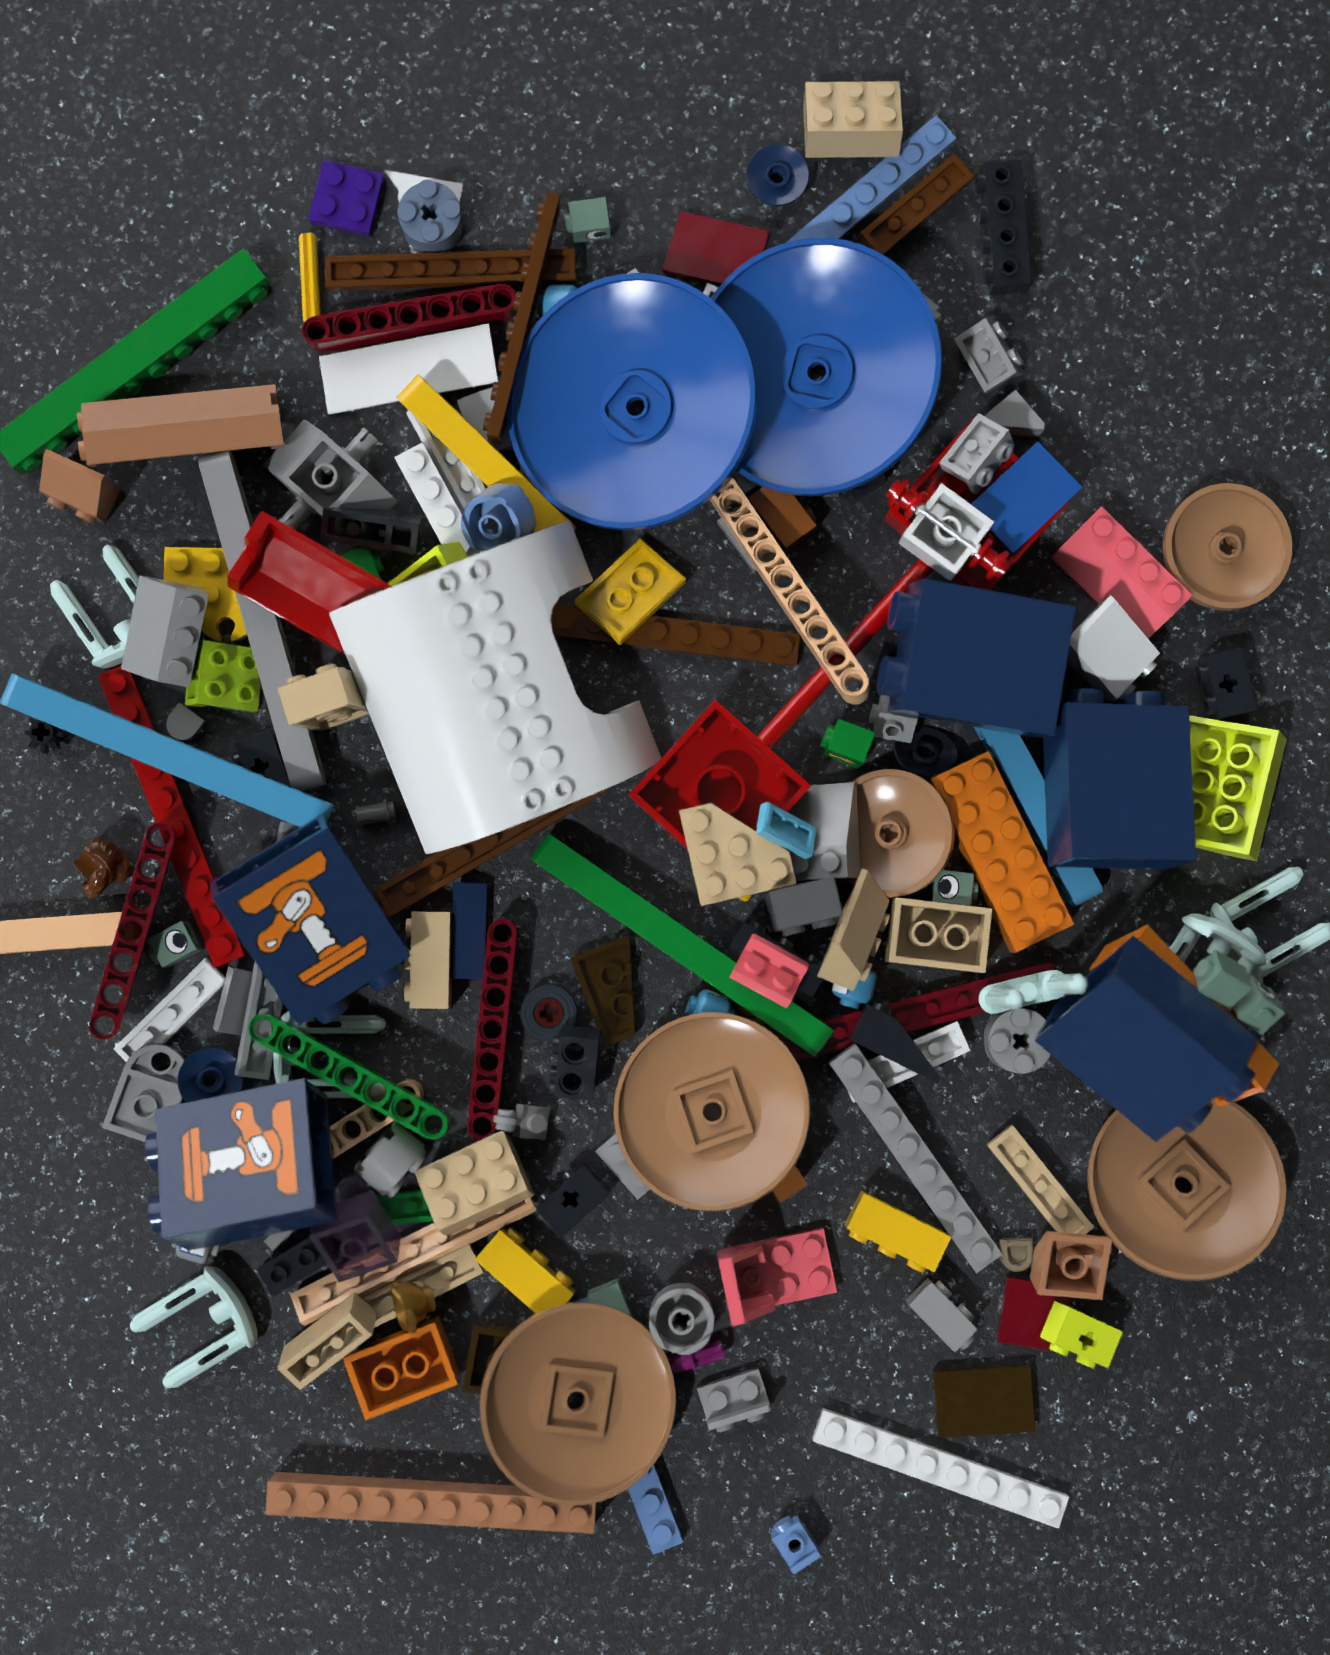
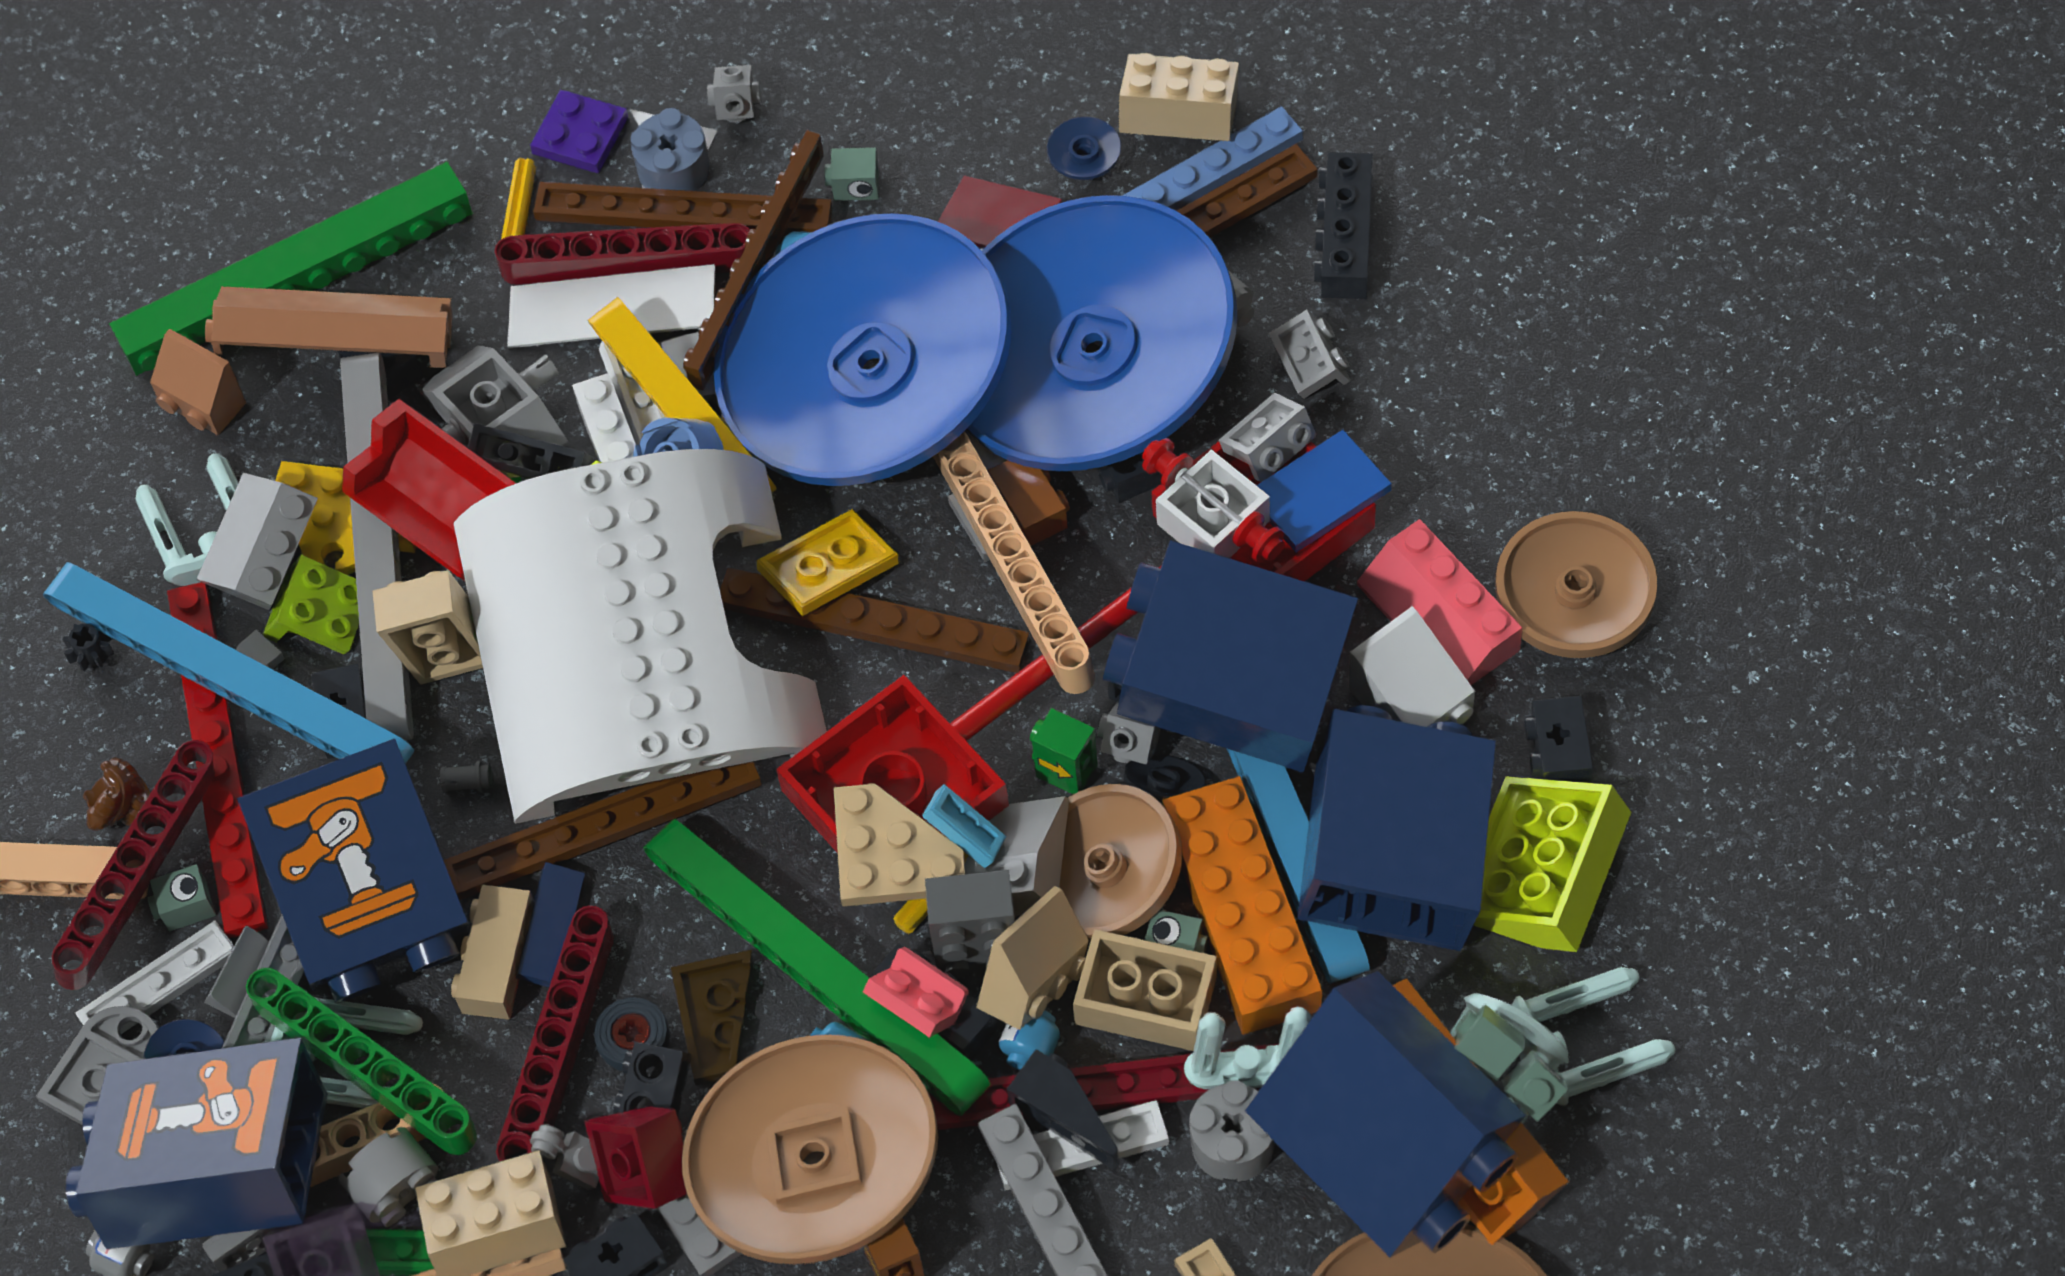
camera: 15 degrees right, 25 degrees down
light grey slope [984,390,1045,438] -> none
none -> dark red slope [585,1107,687,1209]
none -> light grey brick [707,65,761,122]

